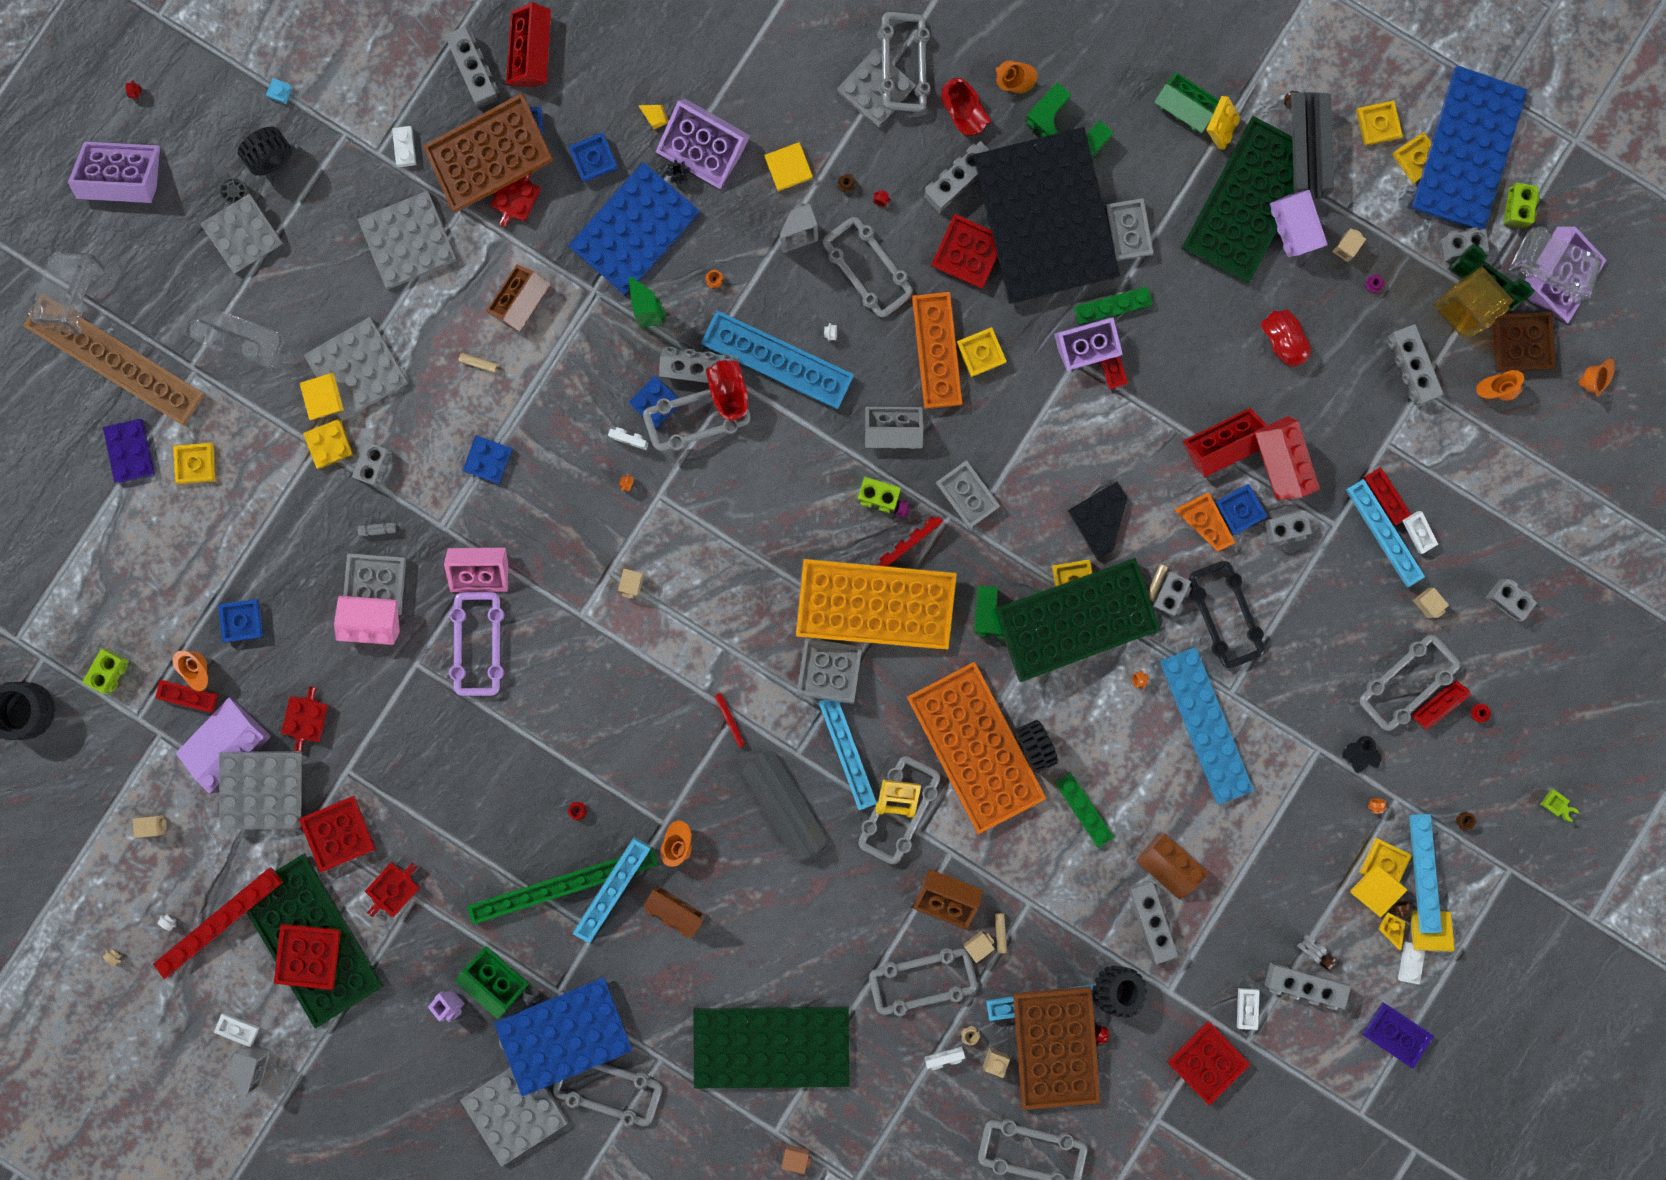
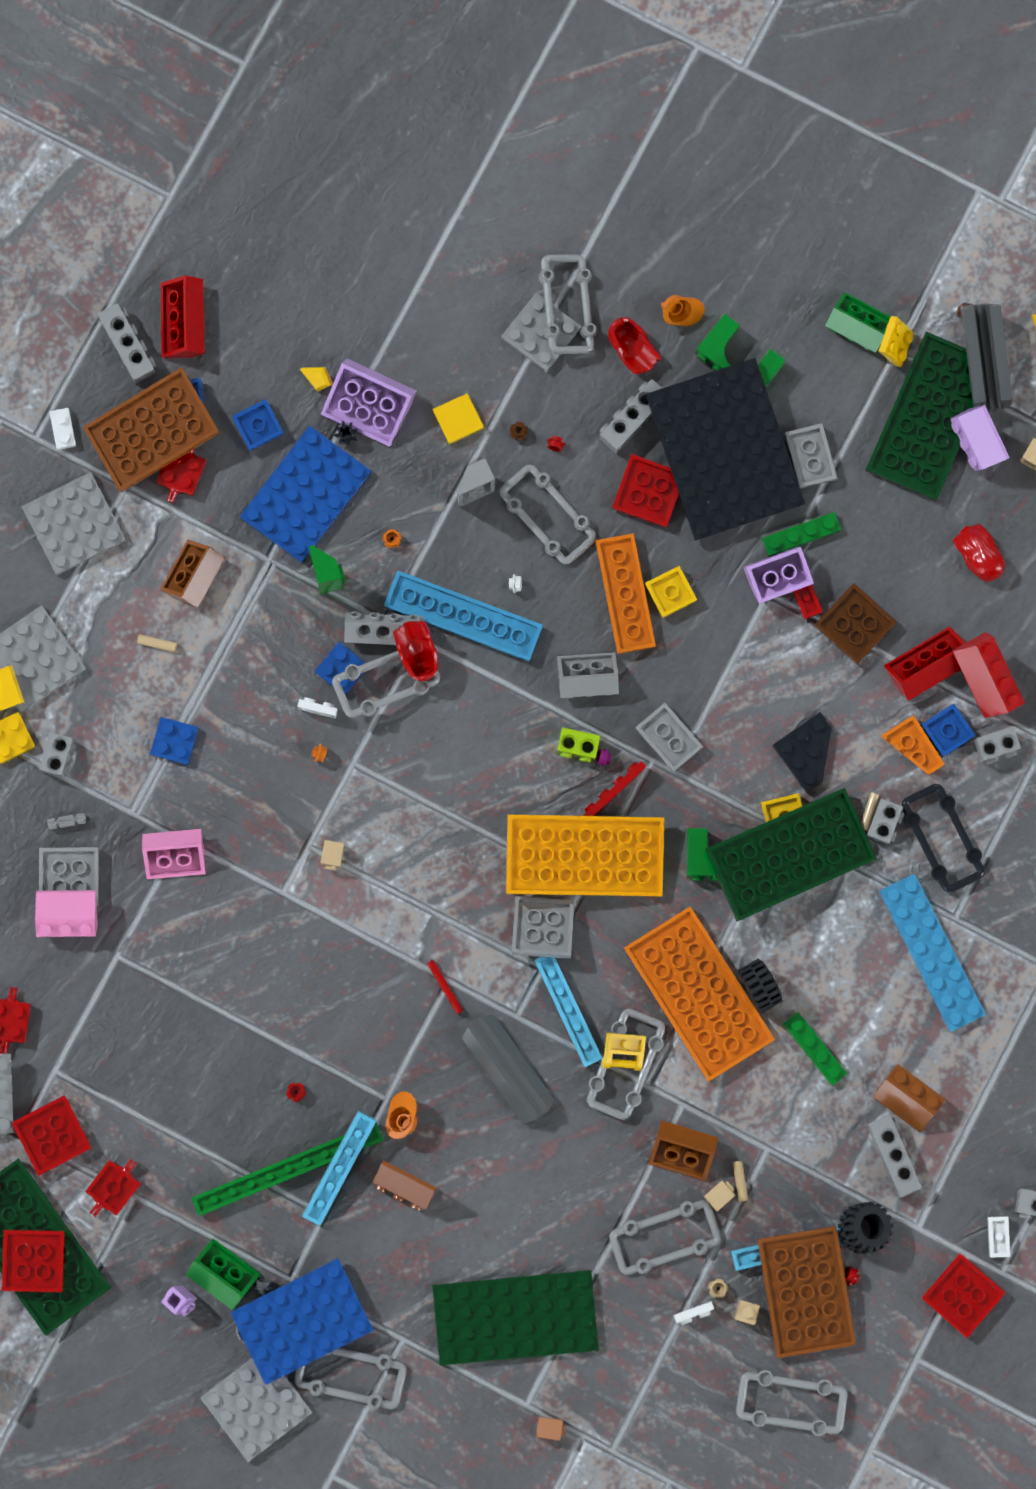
camera: 10 degrees left, 5 degrees down
lavender bar [449,592,505,696] -> none
orange plate [1132,670,1149,689] -> none
none -> reddish brown plate [814,583,897,665]

